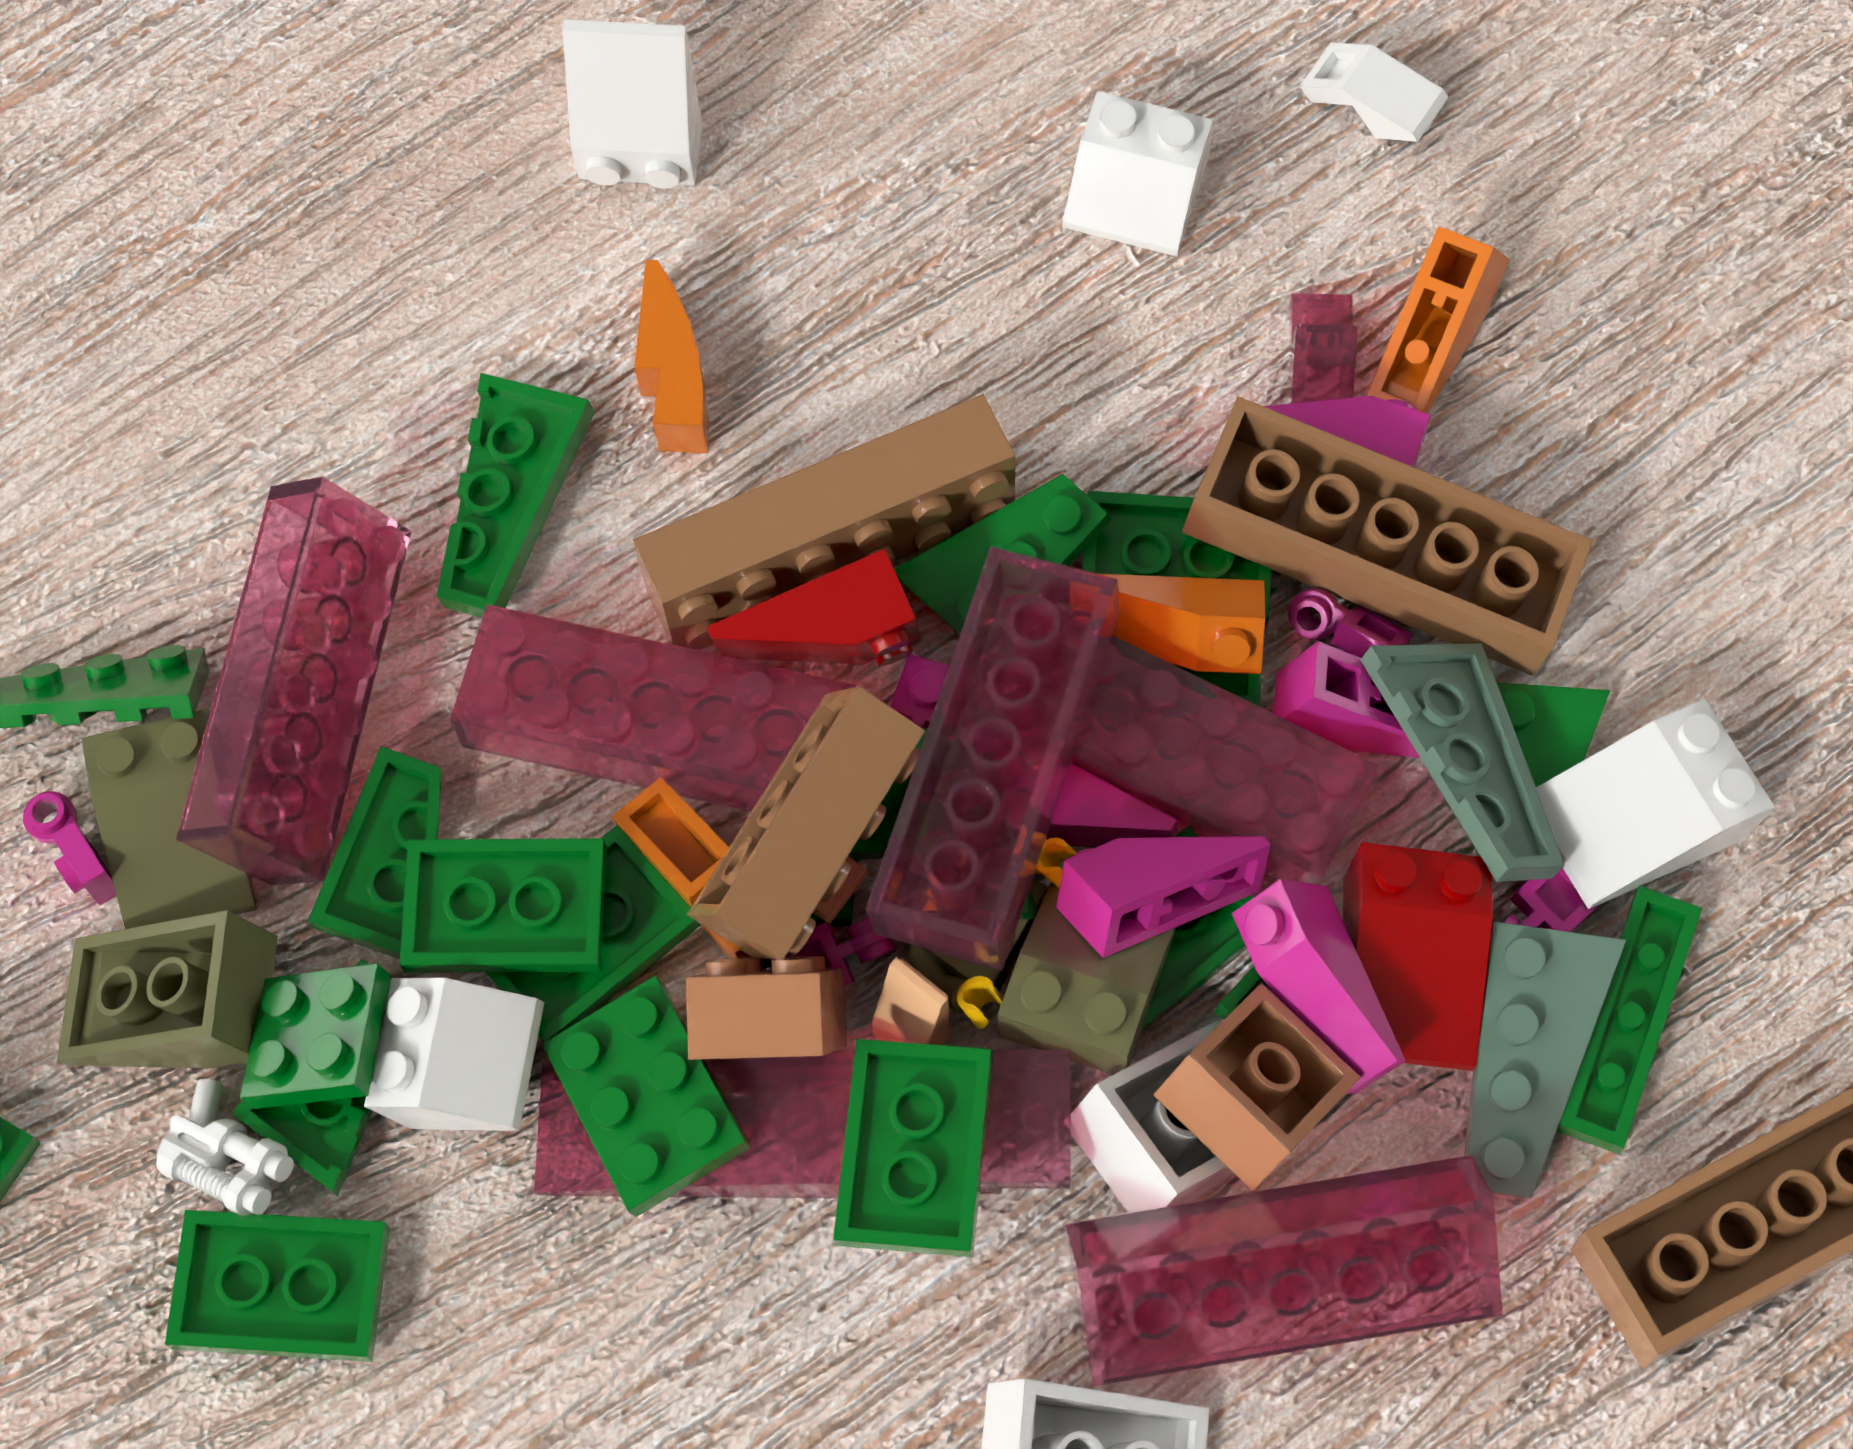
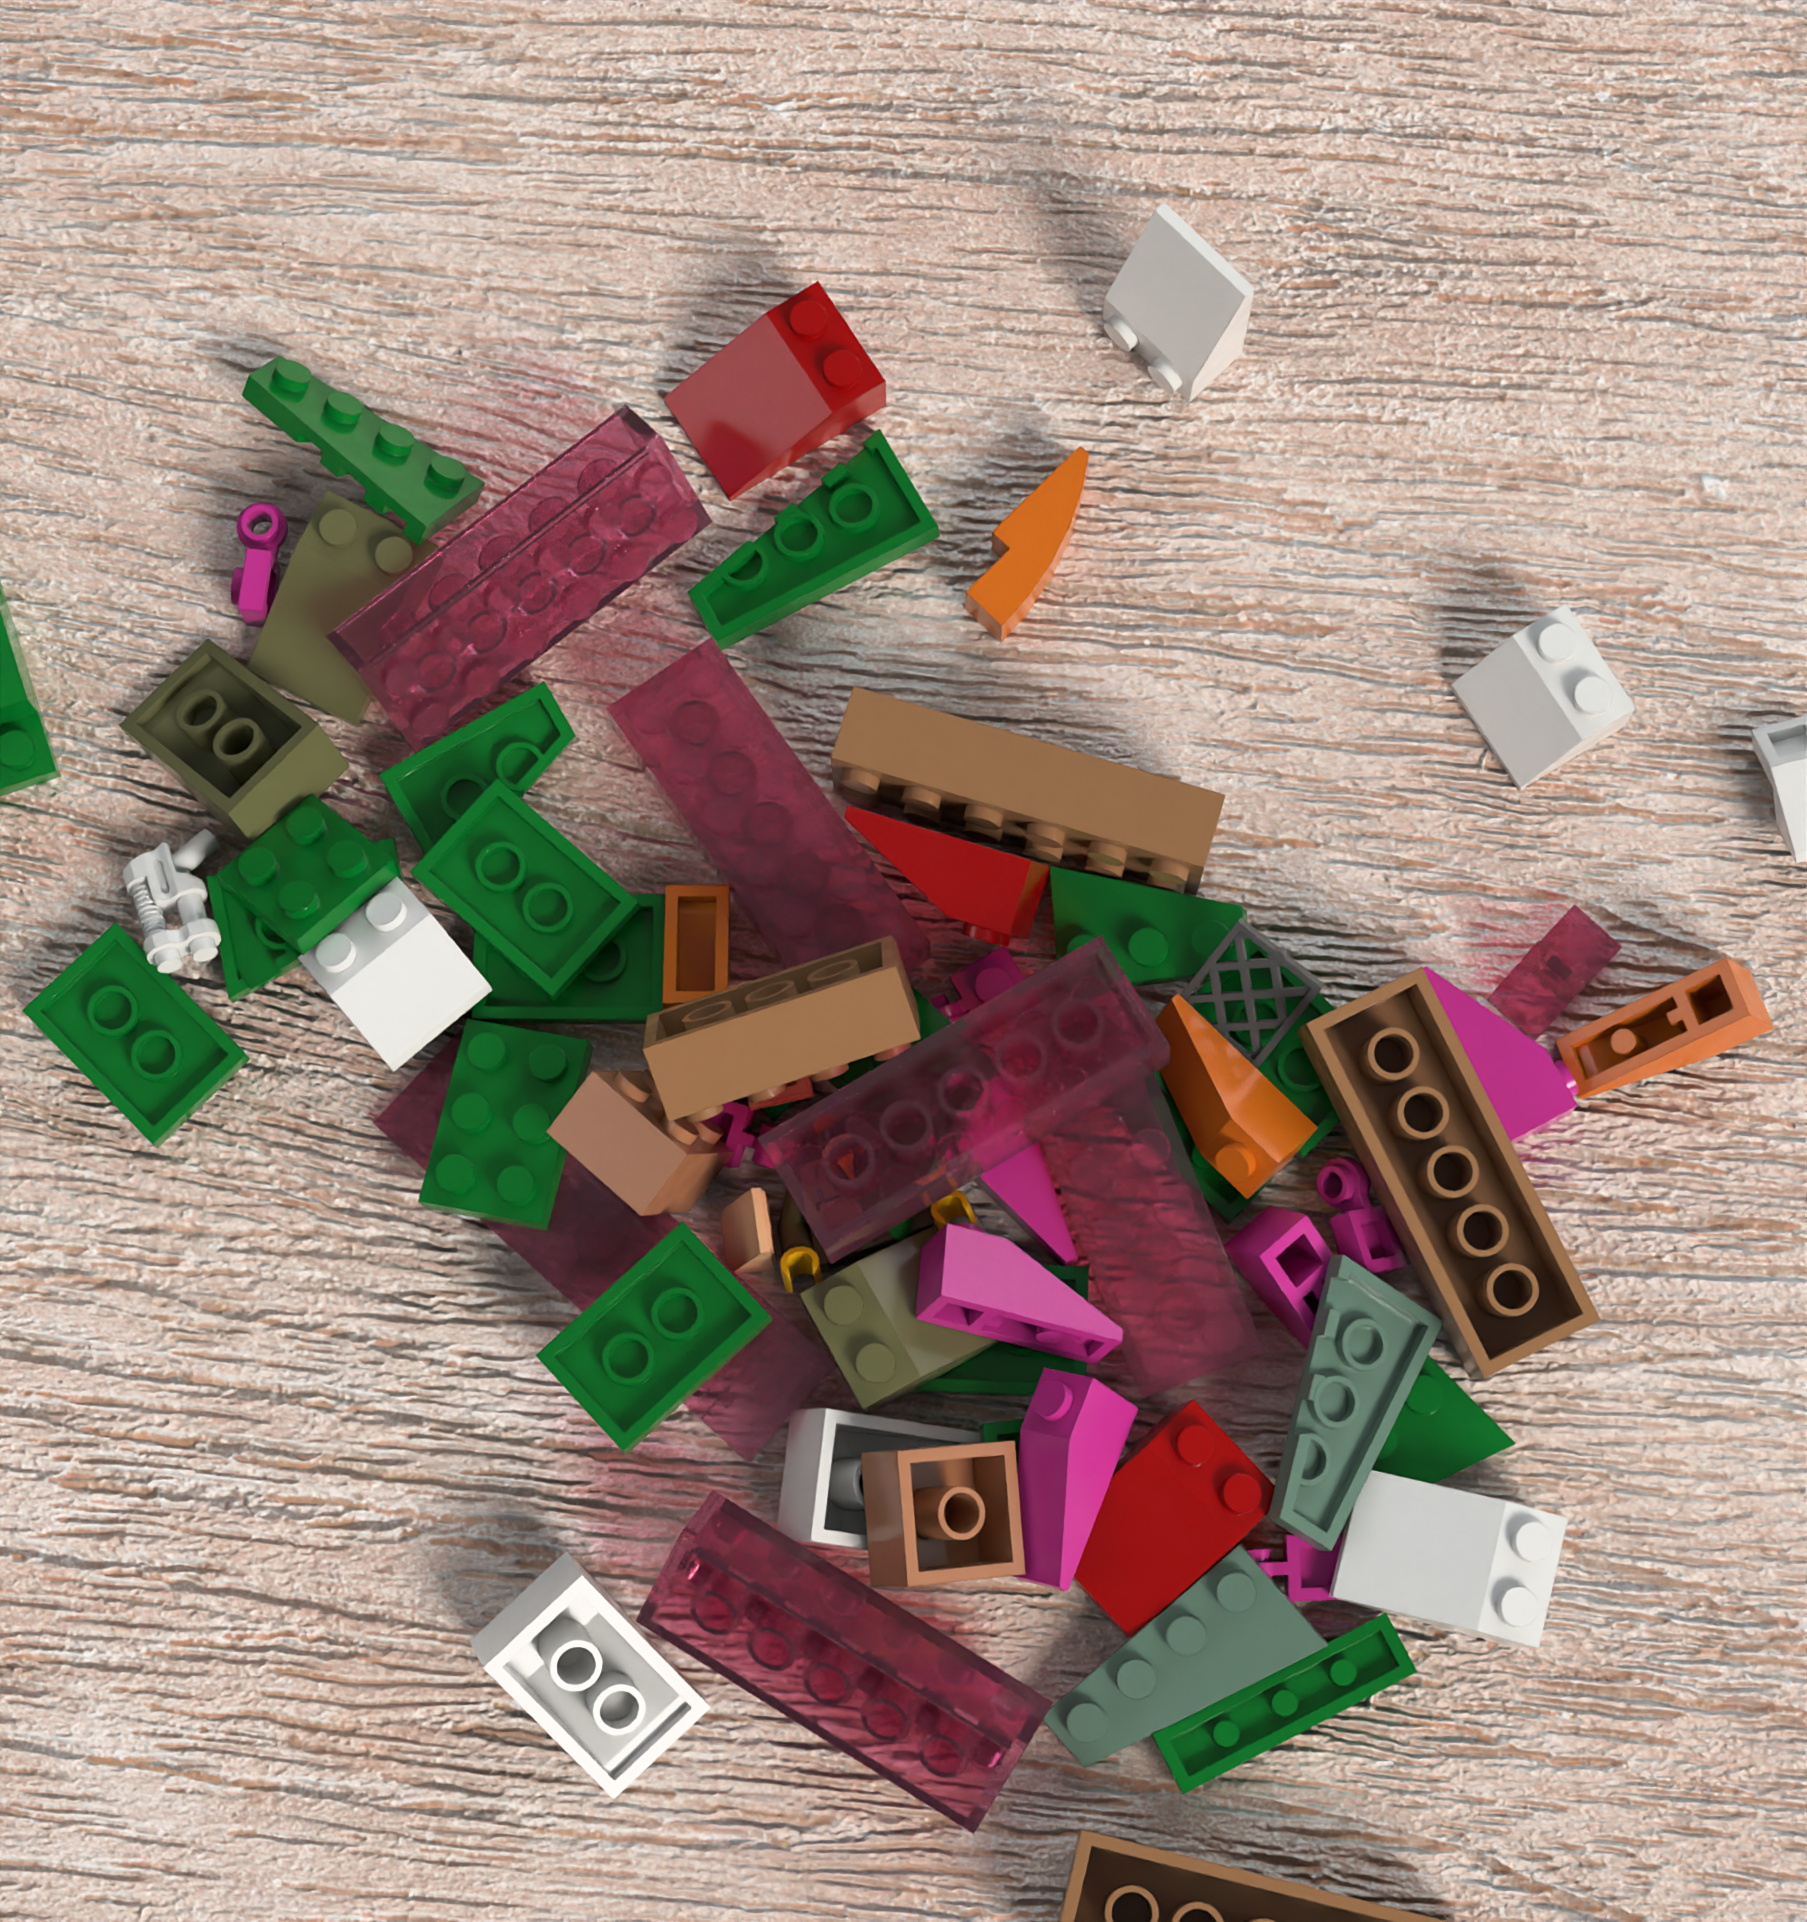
camera: 40 degrees right, 10 degrees up
none -> red slope [663,281,886,501]
none -> dark grey window [1180,918,1325,1069]

